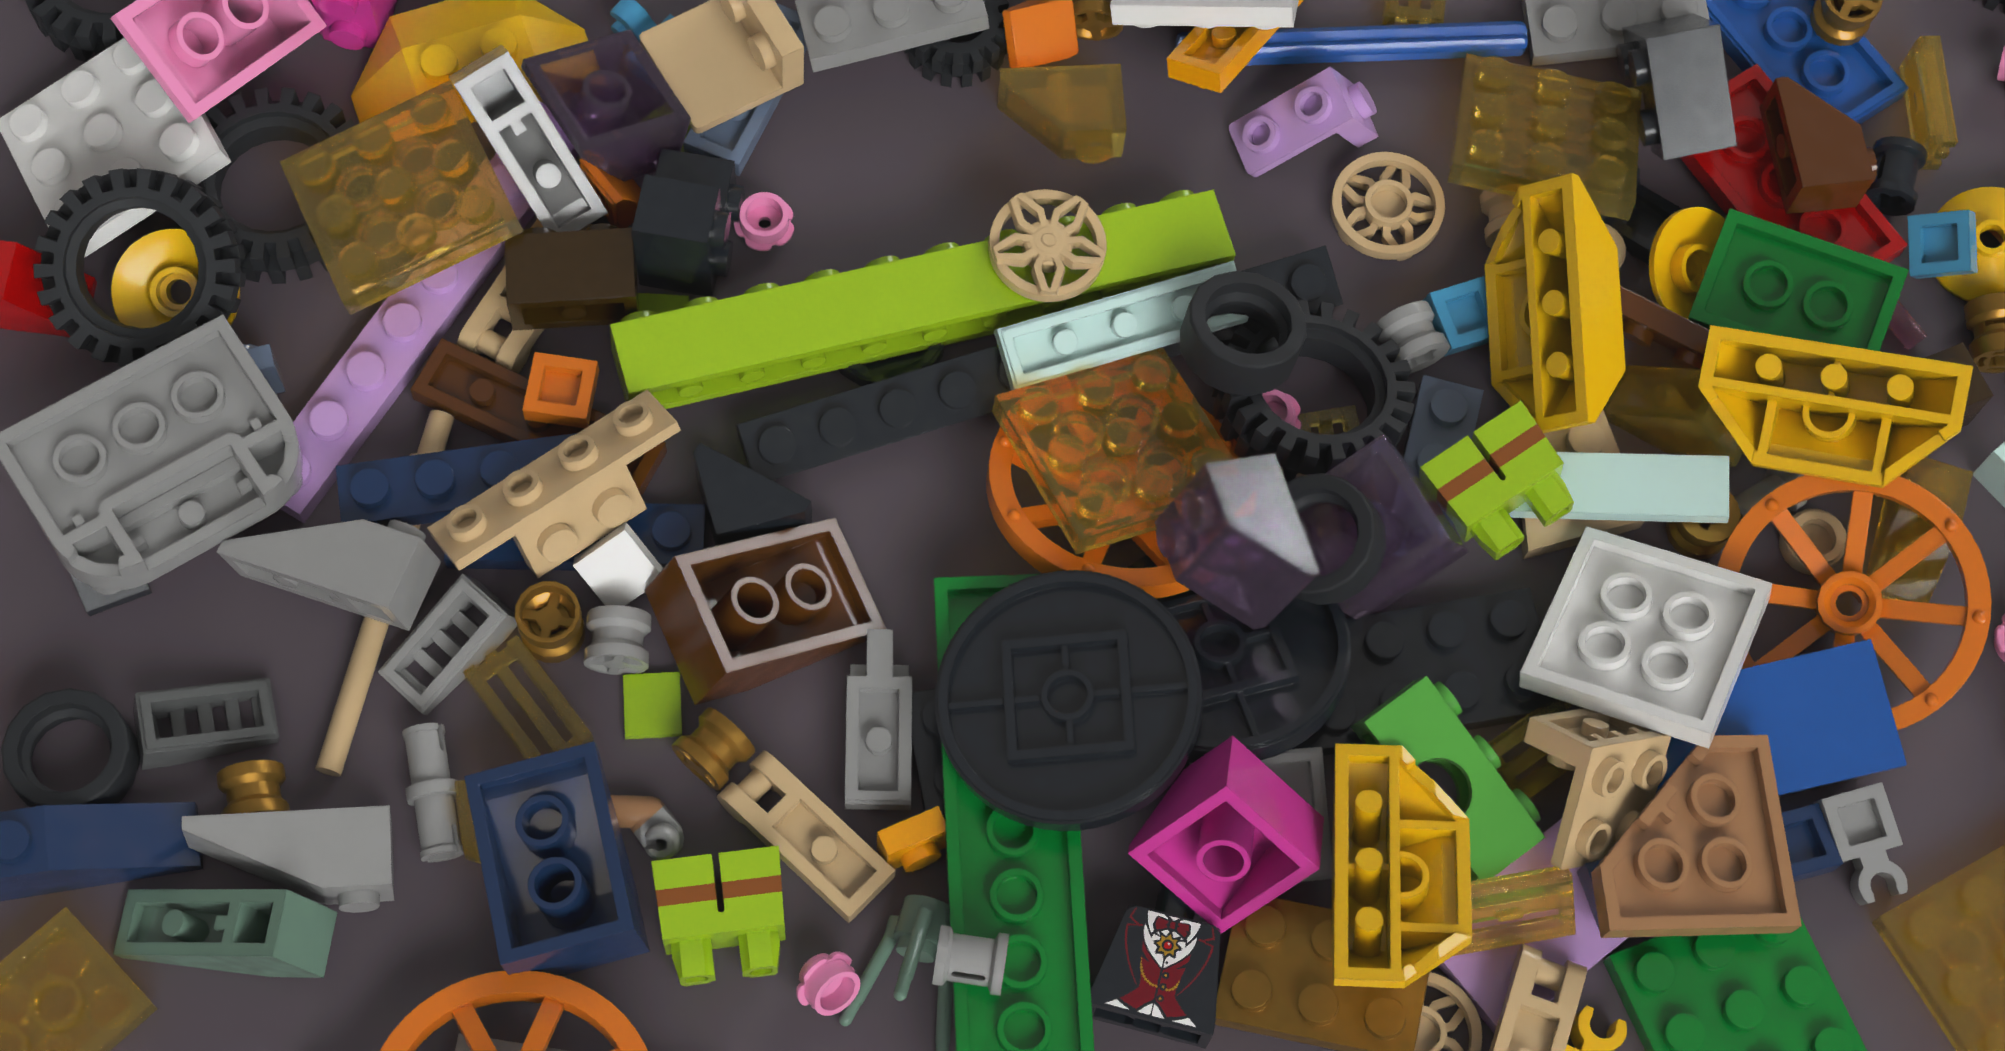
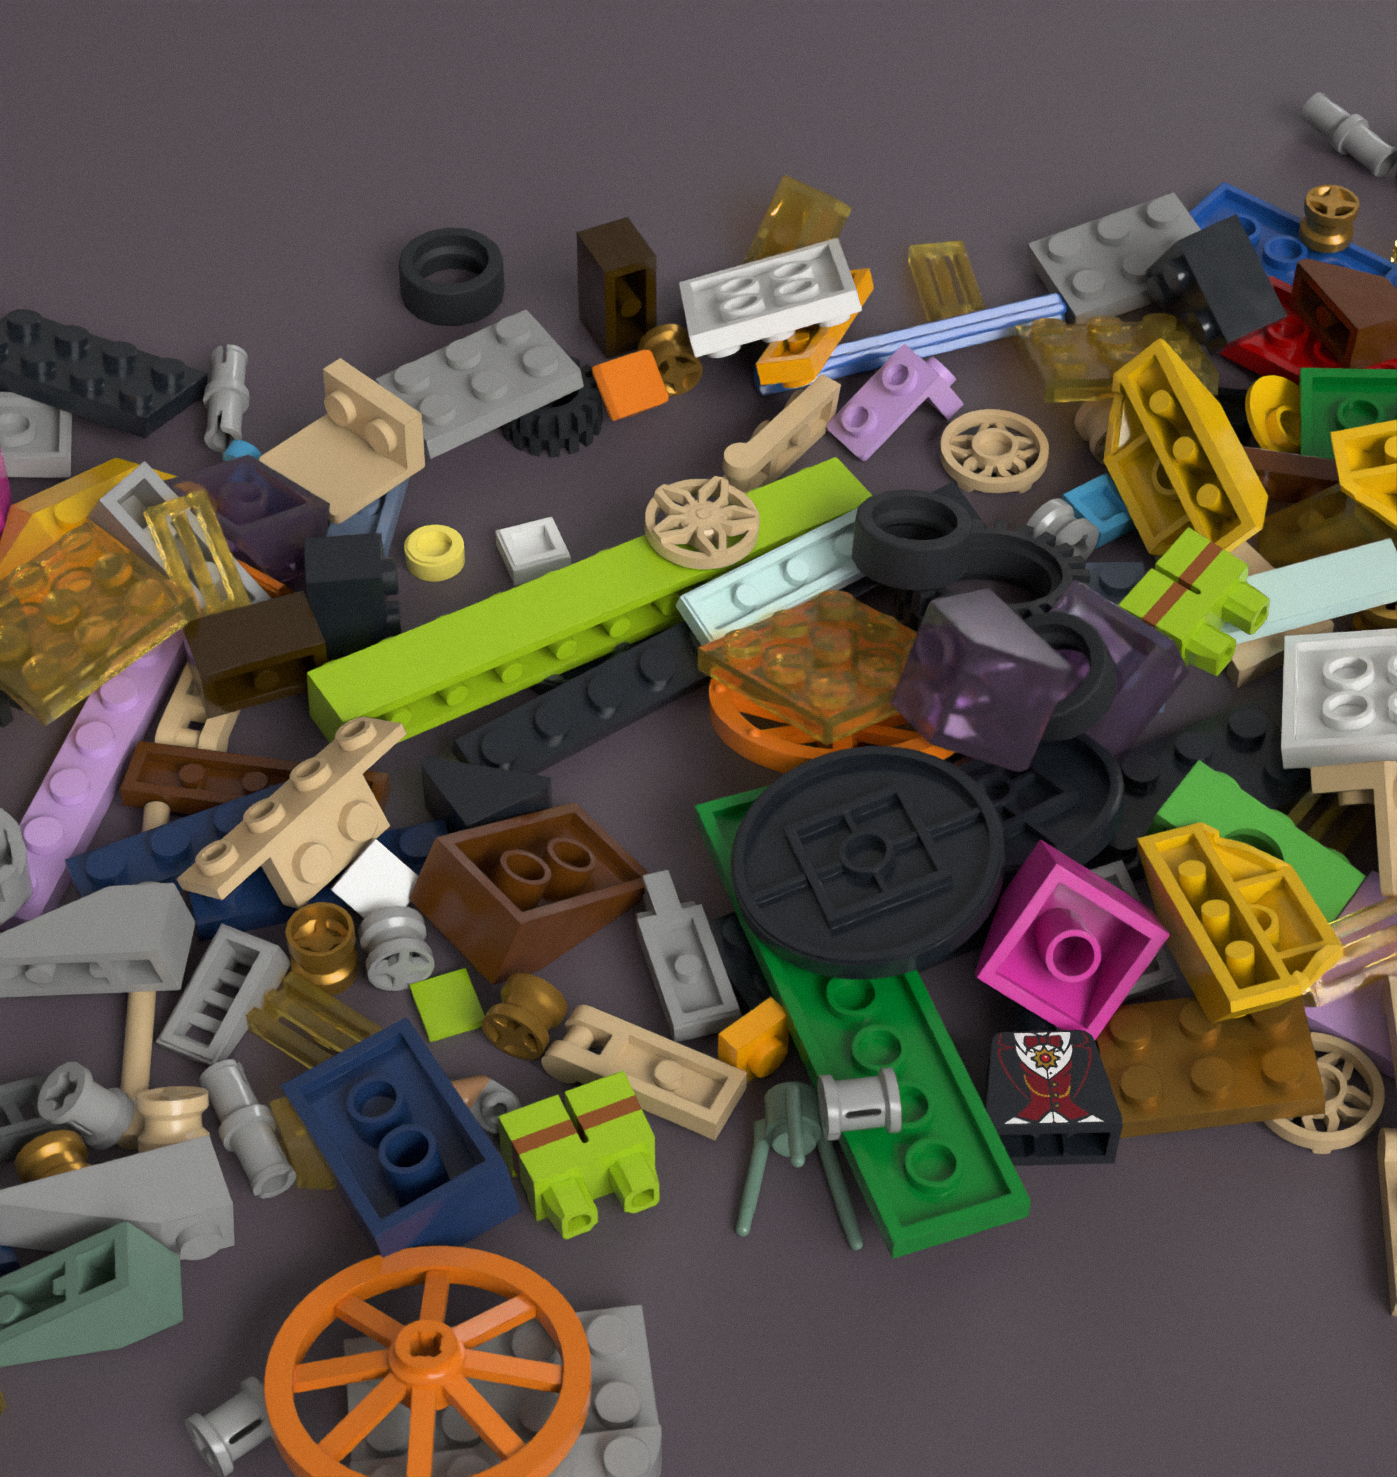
camera: 10 degrees left, 20 degrees down
orange plate [522,352,600,428] -> none
bright pink plate [734,192,794,252] -> none
bright pink plate [796,952,860,1016] -> none
clear yellow slope [997,64,1127,163] -> none
none -> light grey bush [37,1062,135,1150]
none -> tan wheel [136,1086,210,1153]
none -> clear yellow tile [143,489,251,622]
none -> light yellow tile [404,525,465,582]
none -> white tile [495,517,571,586]
none -> tan plate [722,374,841,494]

